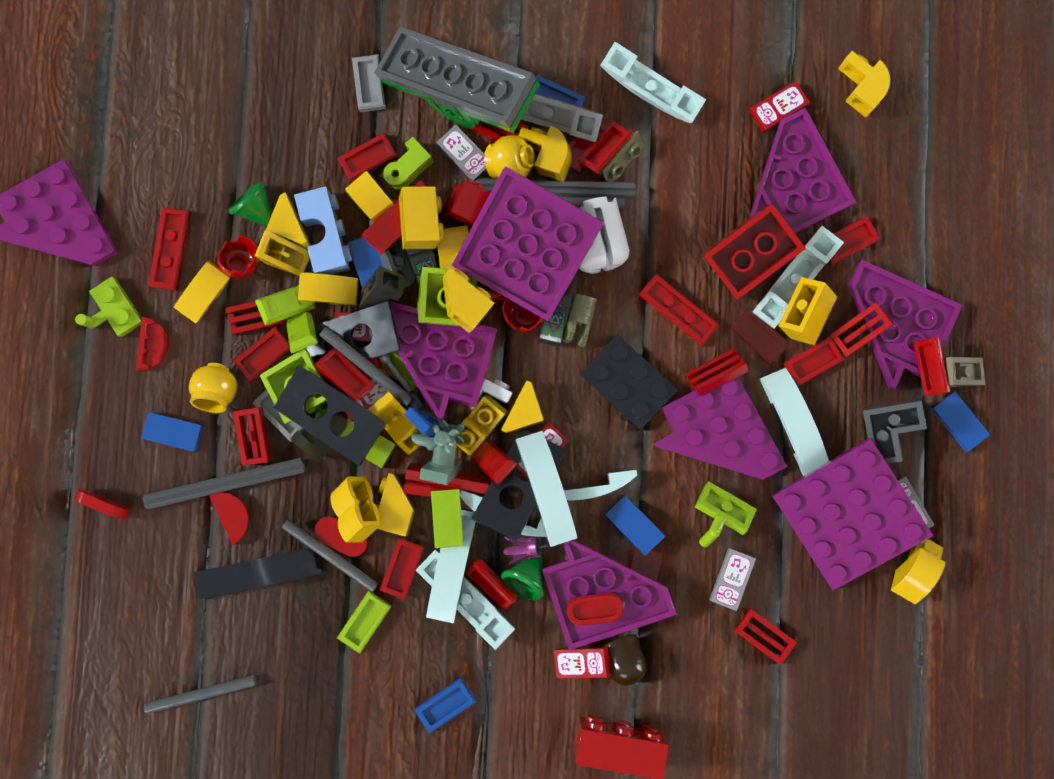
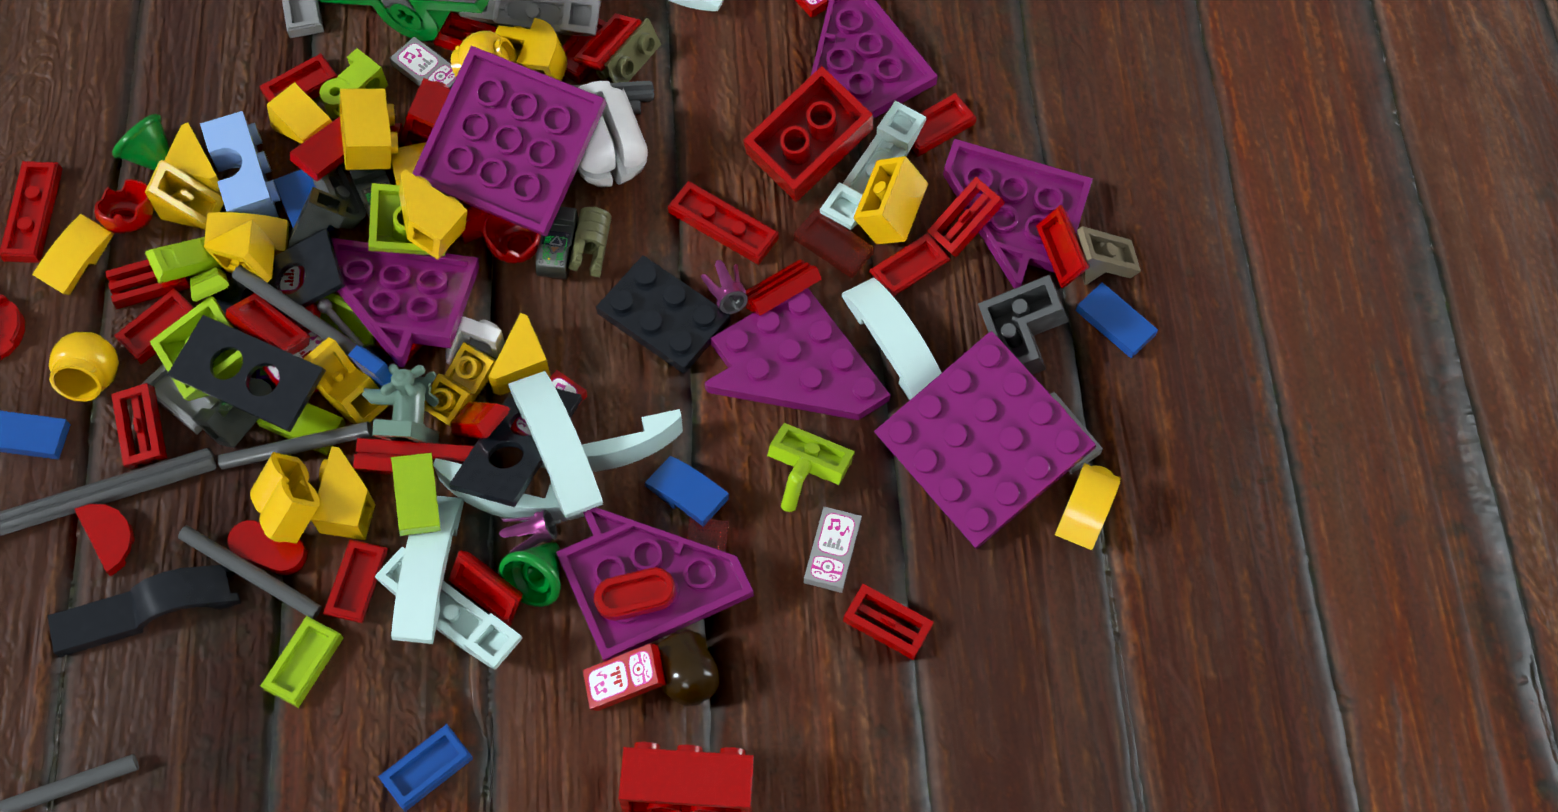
camera: 10 degrees left, 20 degrees down
none -> yellow slope [203,219,275,283]
none -> dark grey bar [218,421,373,470]
none -> flat silver piece [701,260,748,314]

